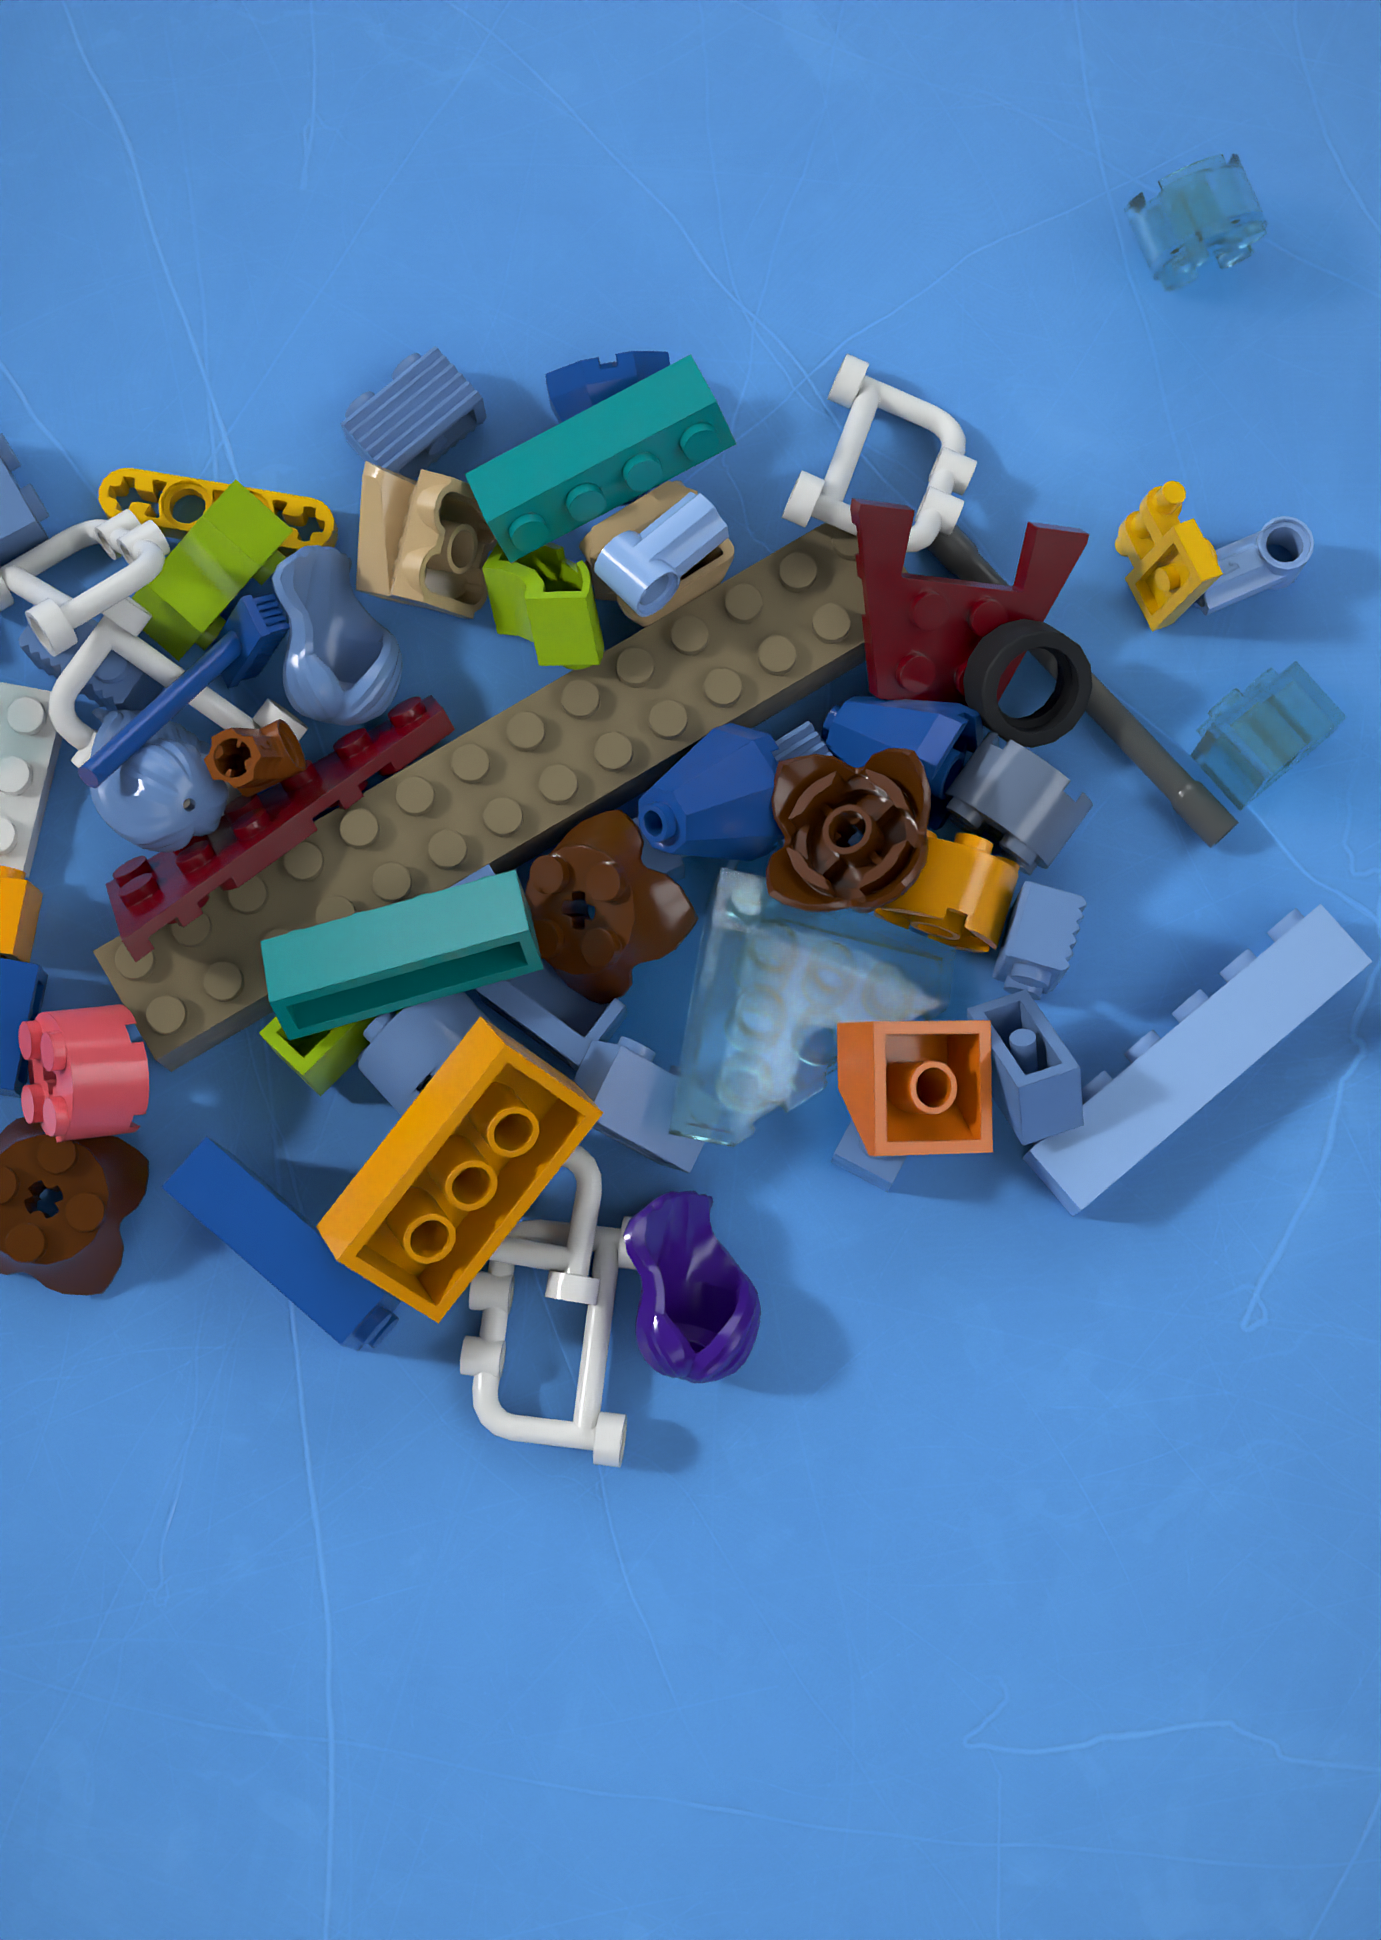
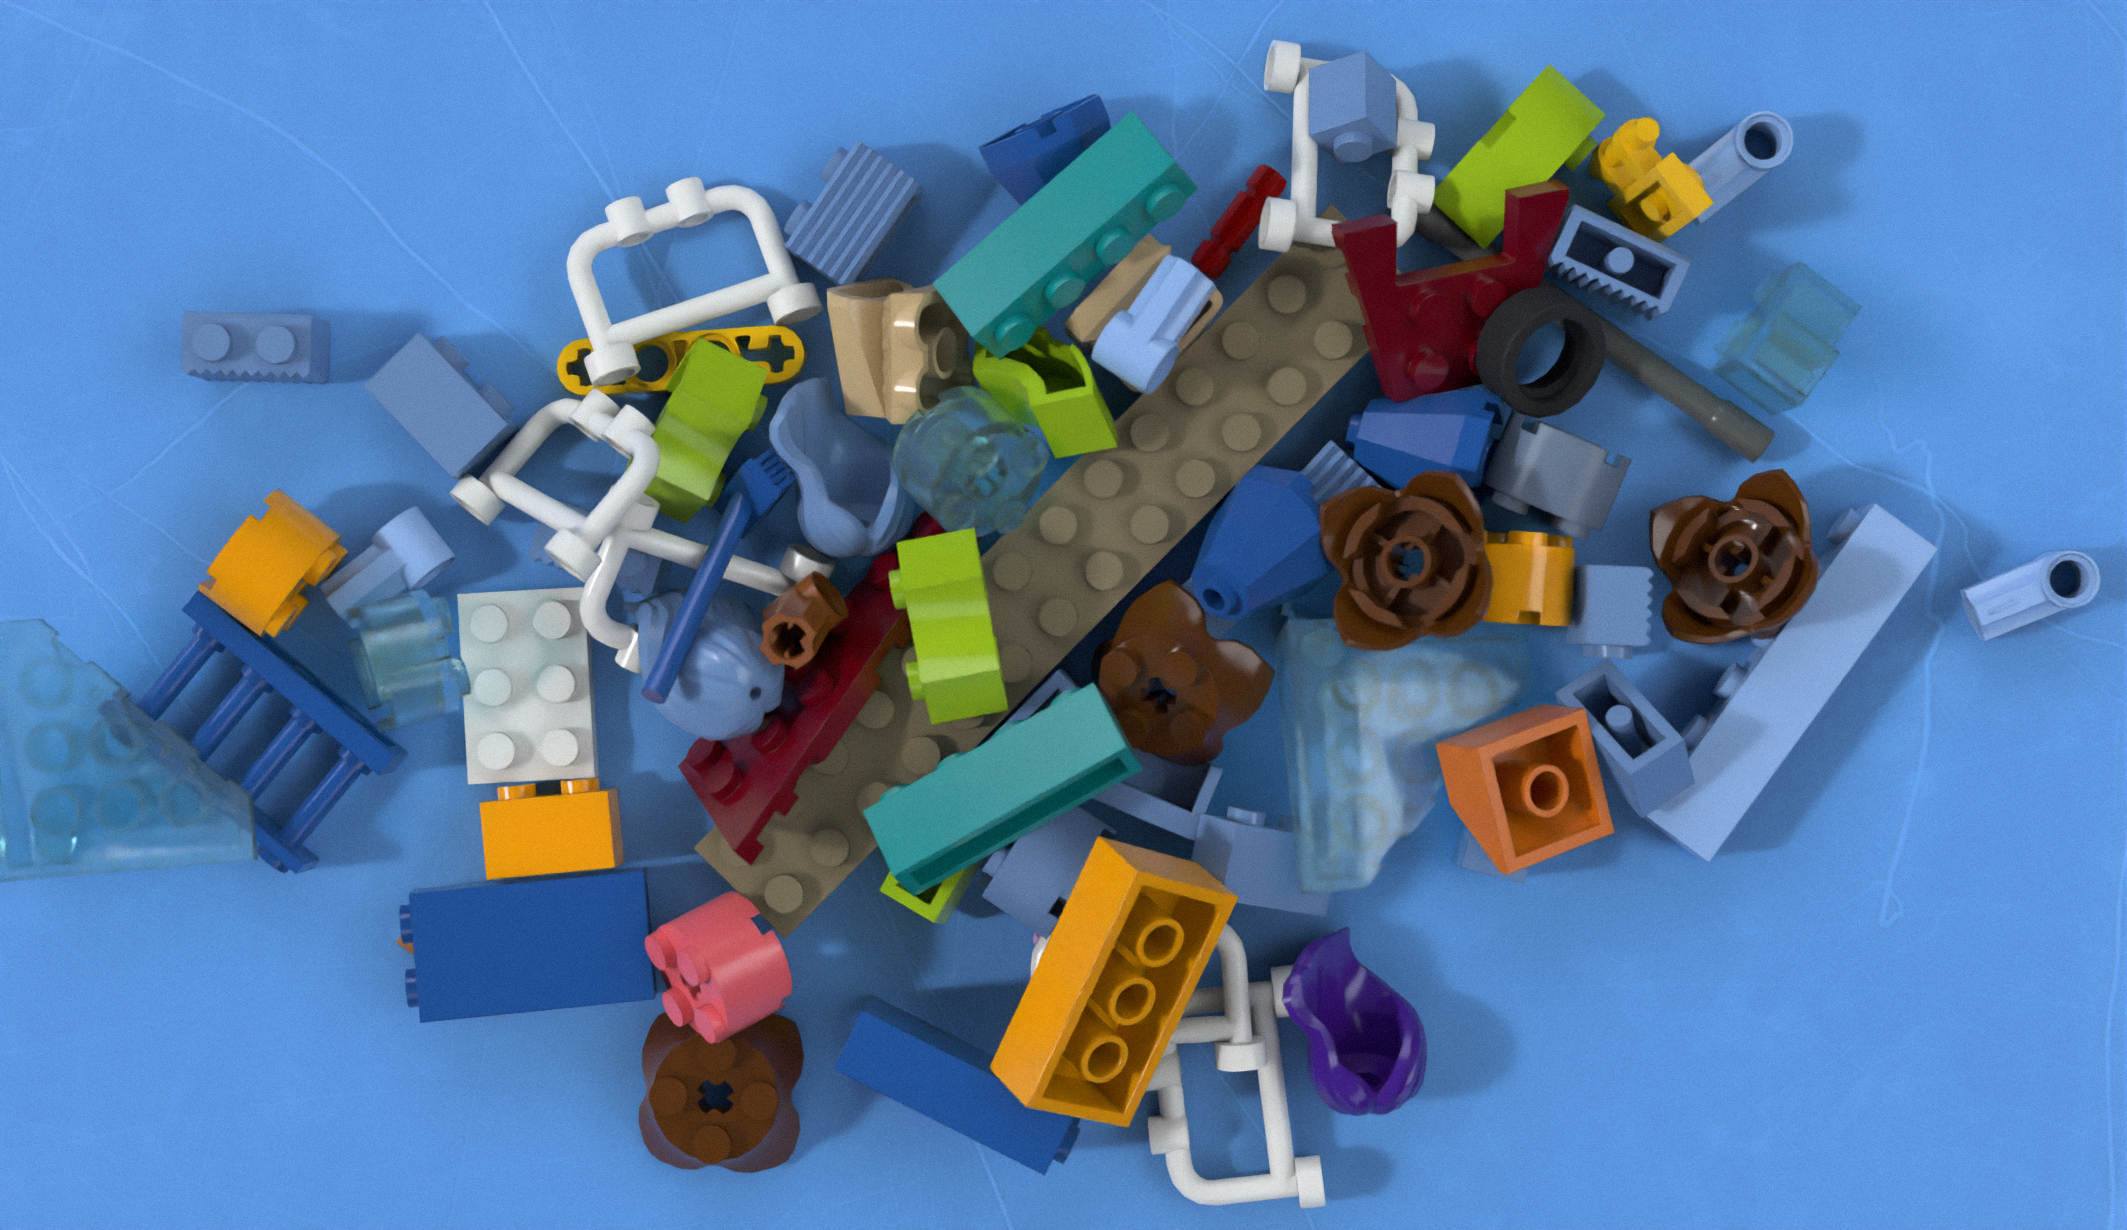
camera: 20 degrees left, 10 degrees up
none -> white bar [566,177,823,387]
none -> lime brick [888,528,1009,725]
none -> clear light blue brick [892,386,1049,537]
none -> red axle [1191,164,1287,280]
none -> medium blue brick [1309,50,1397,164]
none -> lime brick [1433,64,1606,249]
none -> medium blue brick [1543,204,1693,322]
none -> reddish brown brick [1649,469,1820,645]

